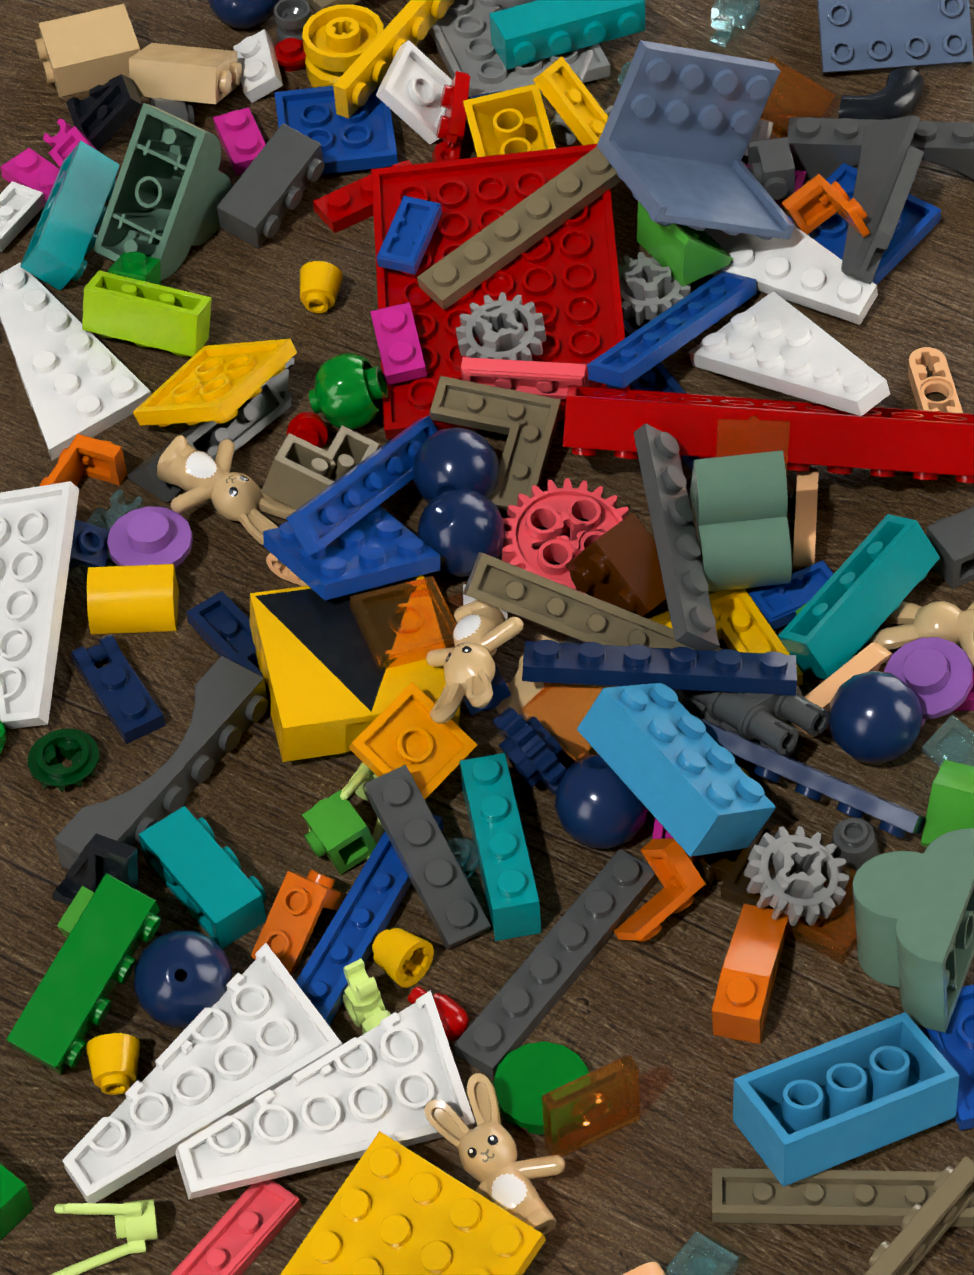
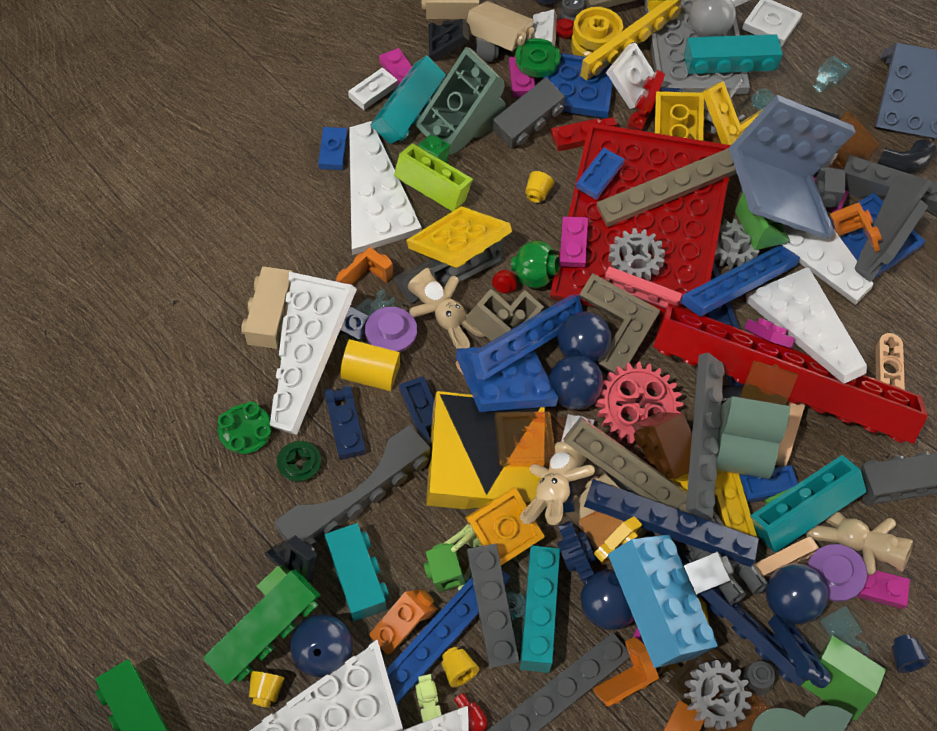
camera: 10 degrees right, 10 degrees up
dark pink plate [43,119,98,168] -> none
none -> green tile [515,38,561,78]
none -> yellow plate [594,516,642,562]
none -> brick [684,552,734,594]
none -> dark pink plate [744,318,795,348]
none -> dark blue plate [768,614,830,688]

